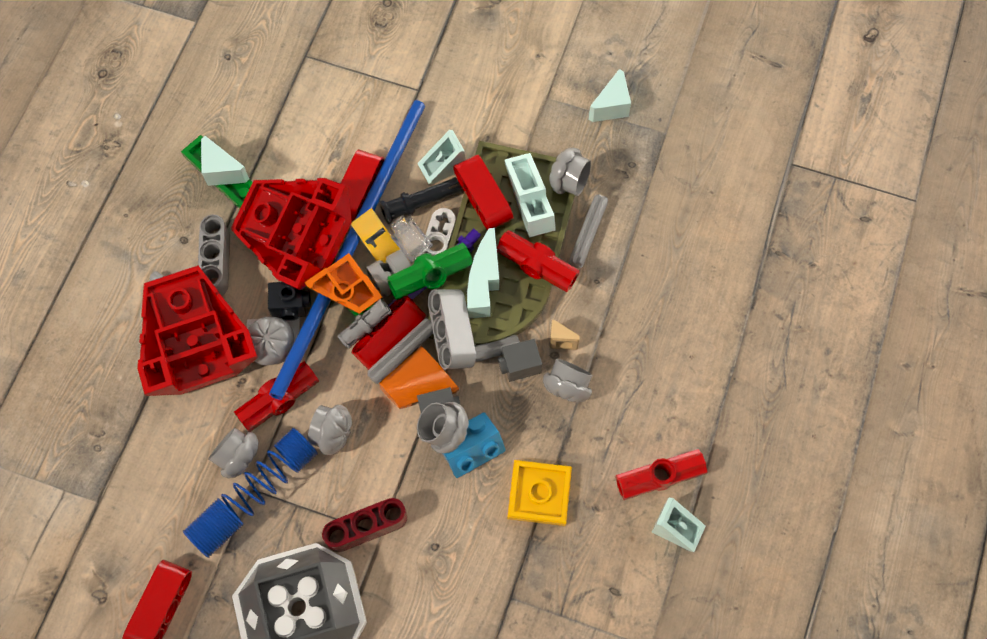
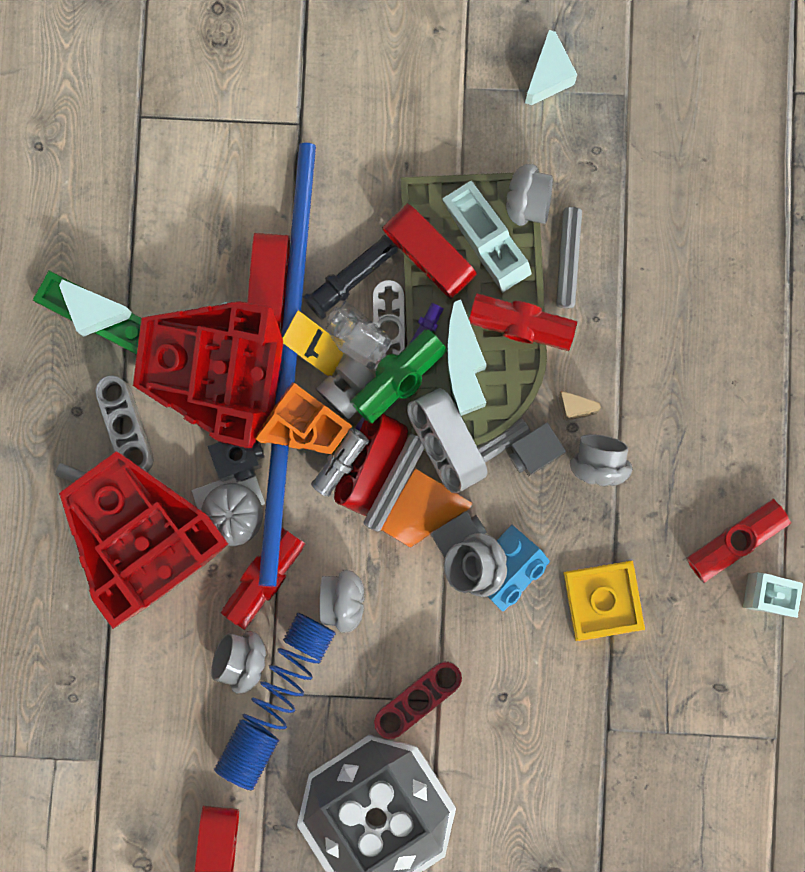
camera: 10 degrees left, 15 degrees up
light aqua slope [417,130,465,184] -> none

